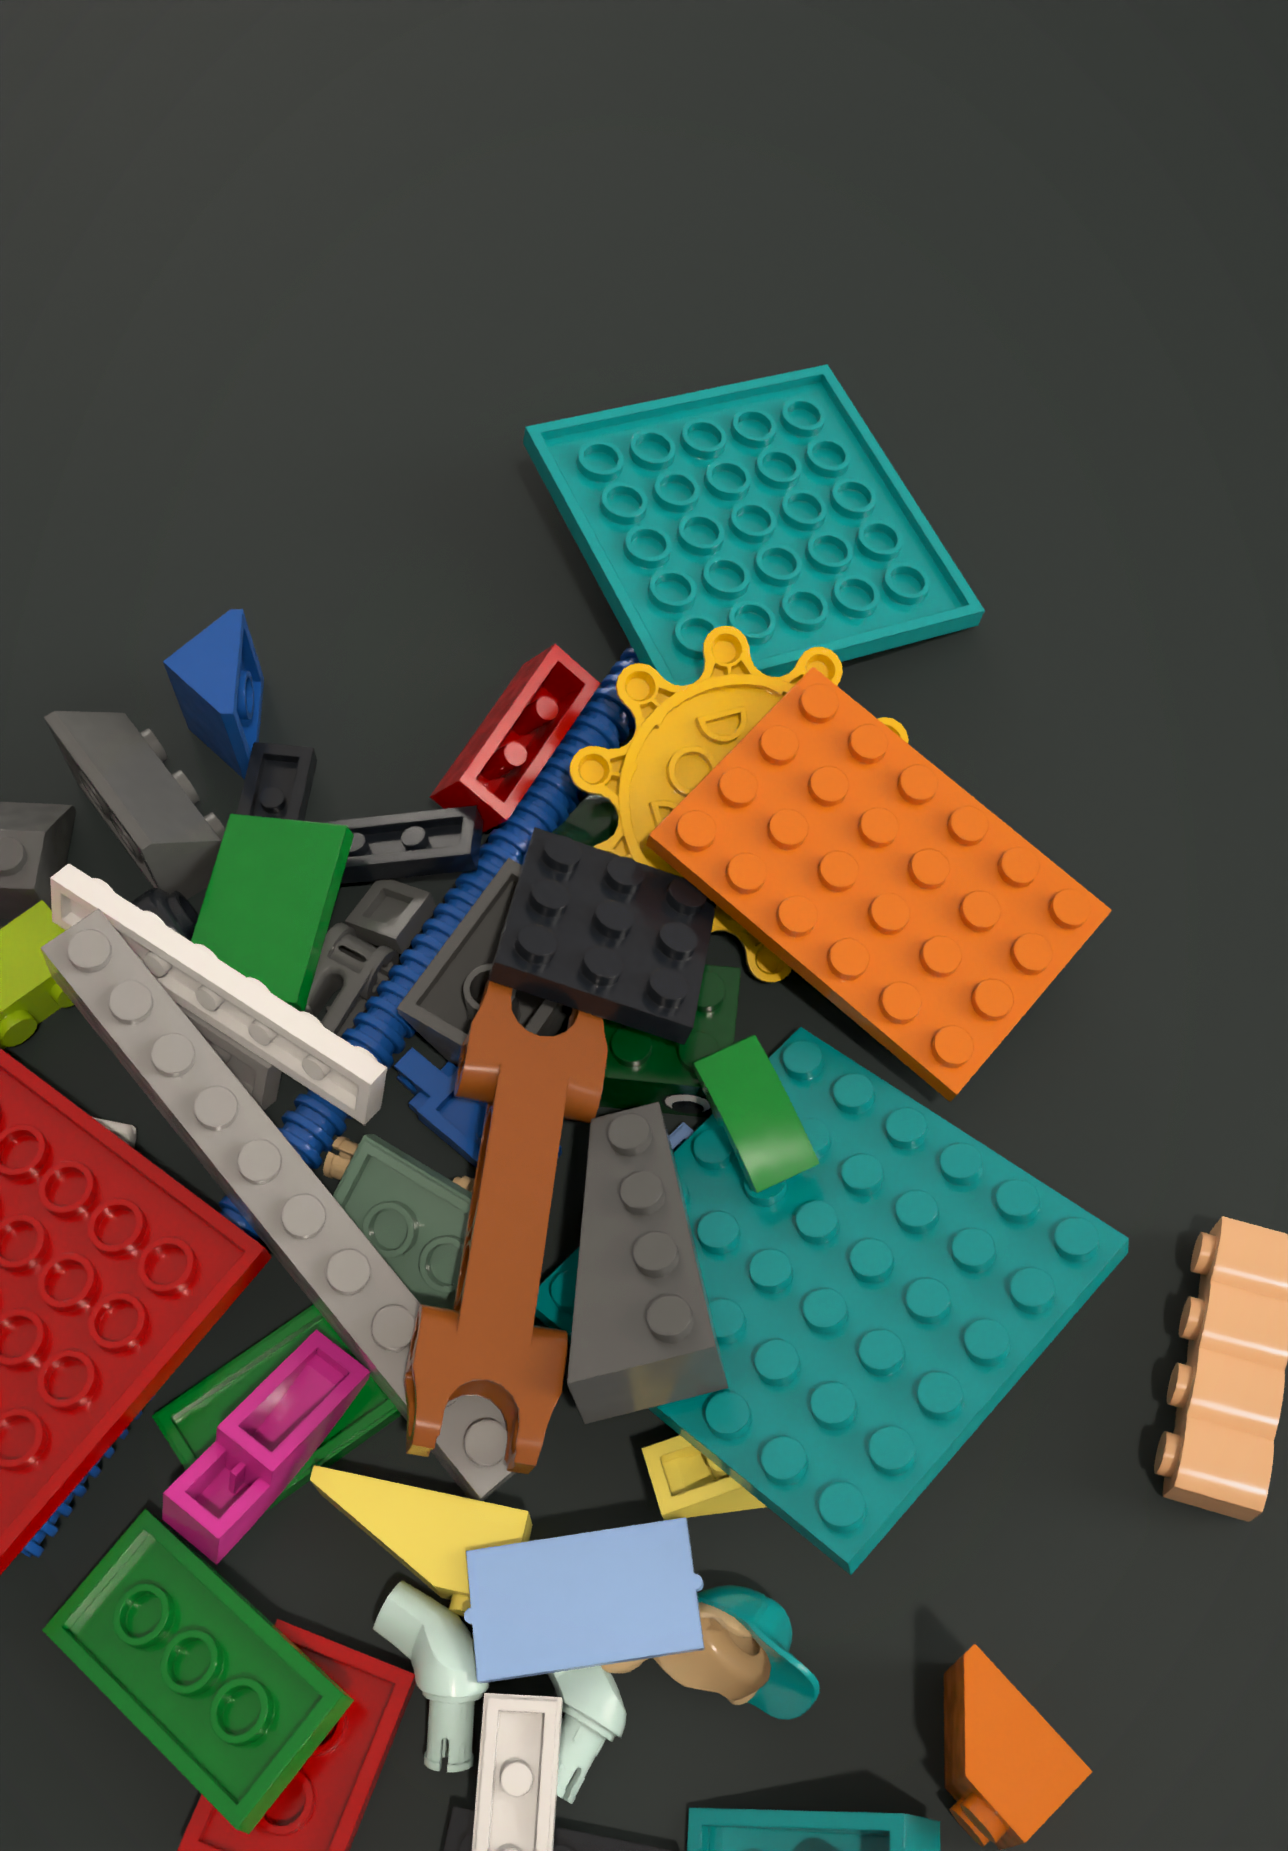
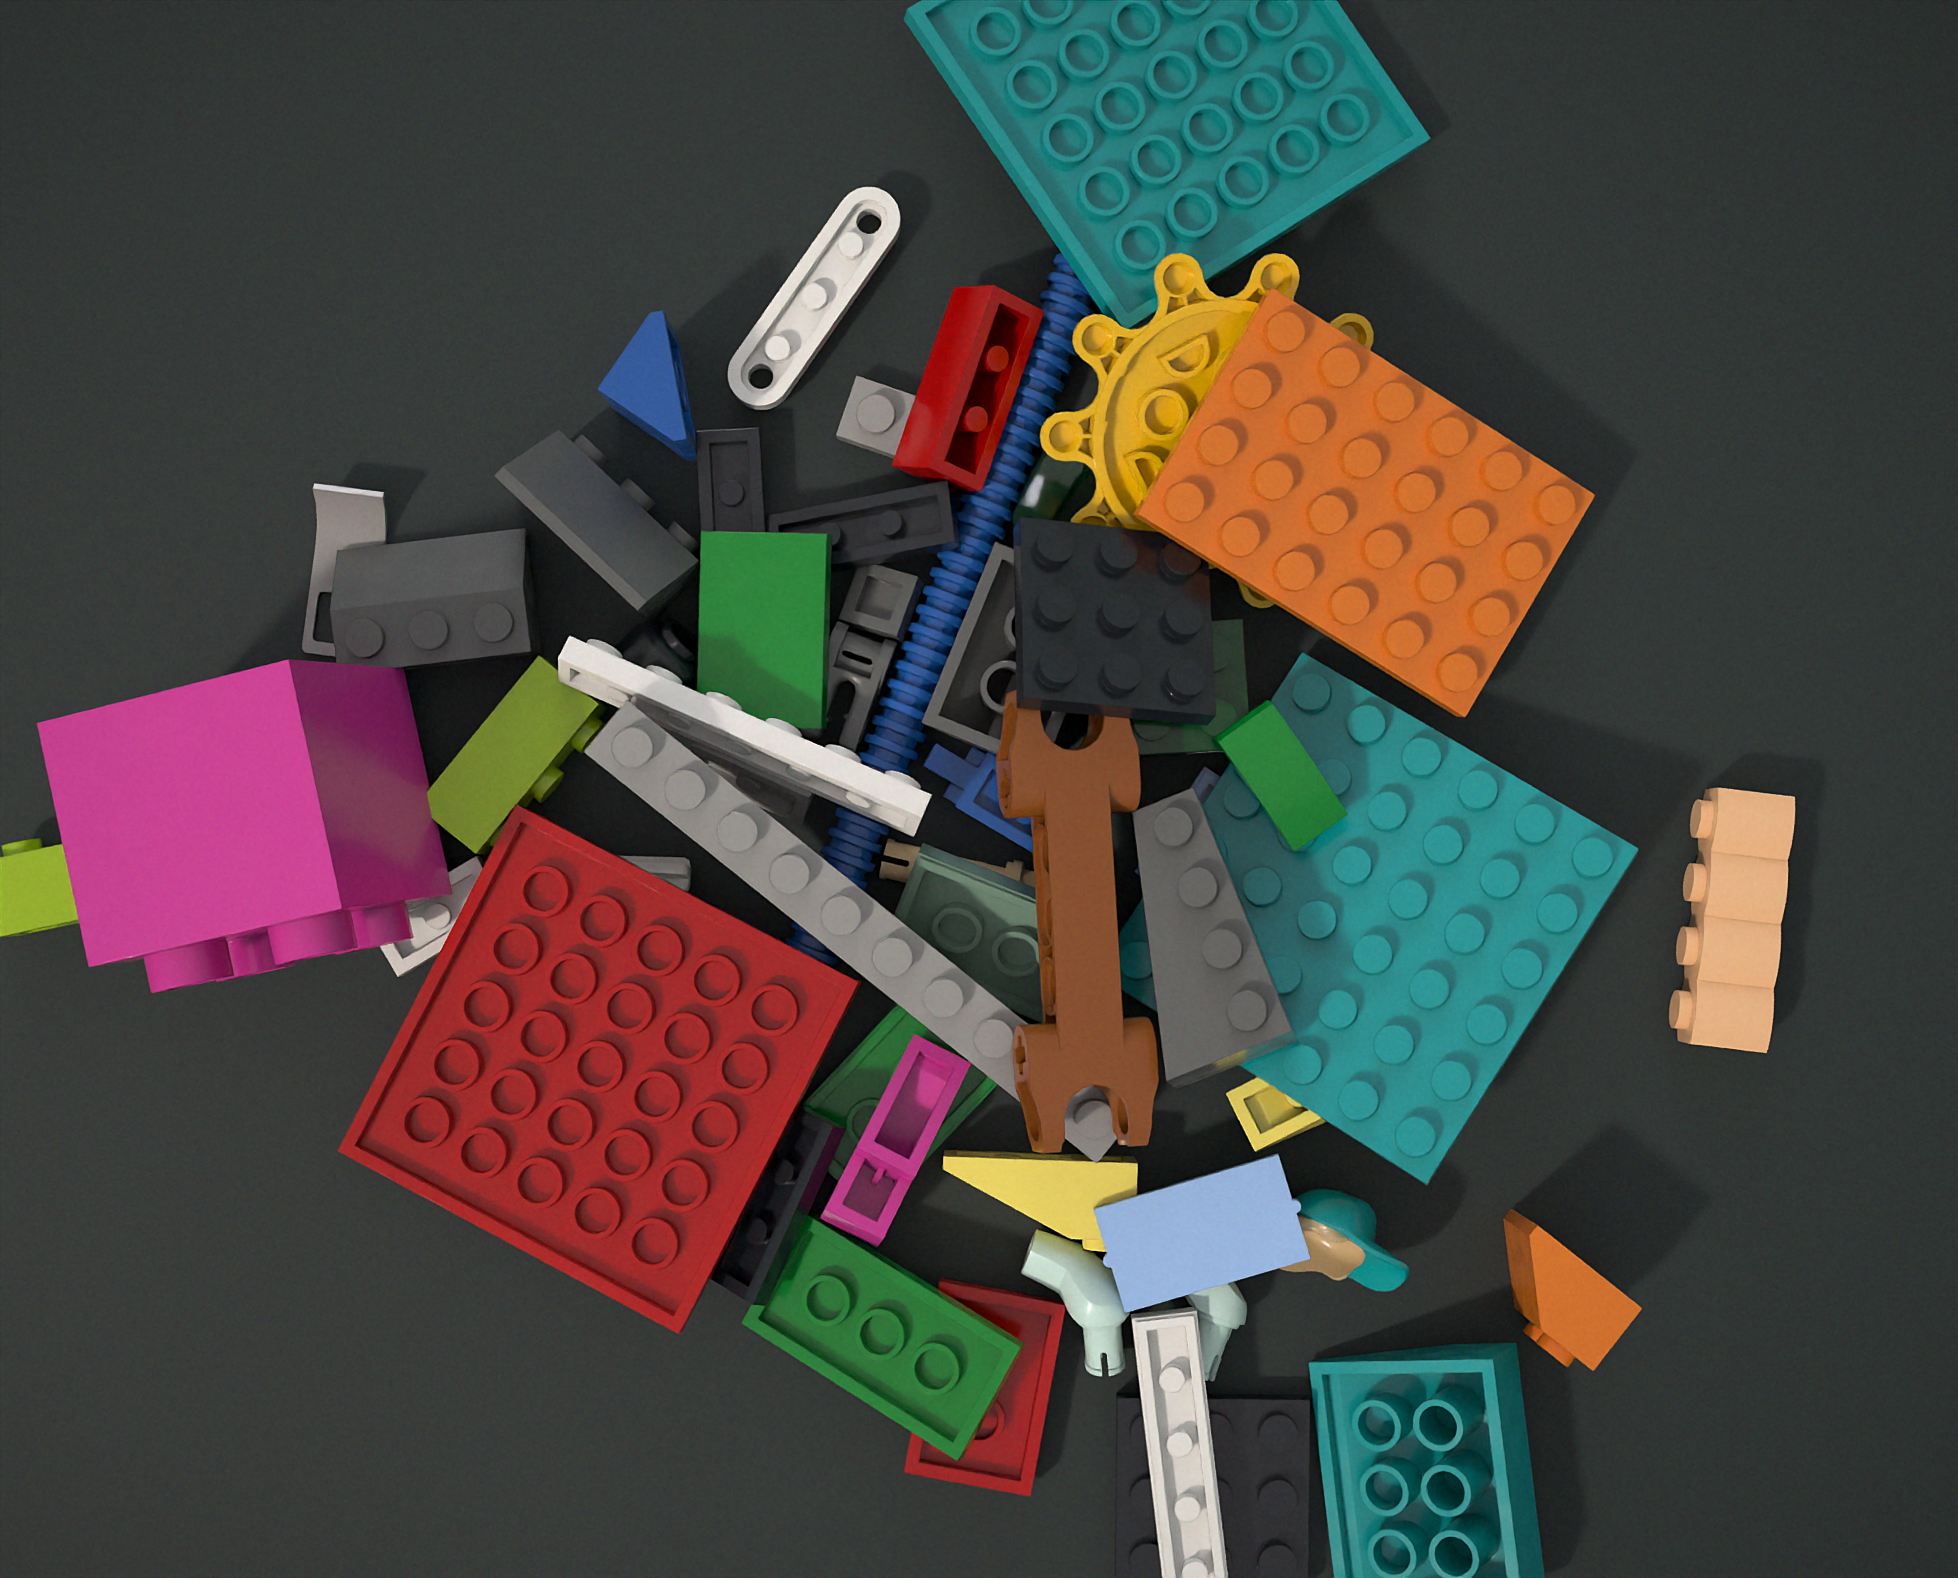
camera: 10 degrees left, 25 degrees up
none -> black plate [710,1103,846,1306]
none -> white plate [728,187,901,410]
none -> light grey plate [836,376,916,459]

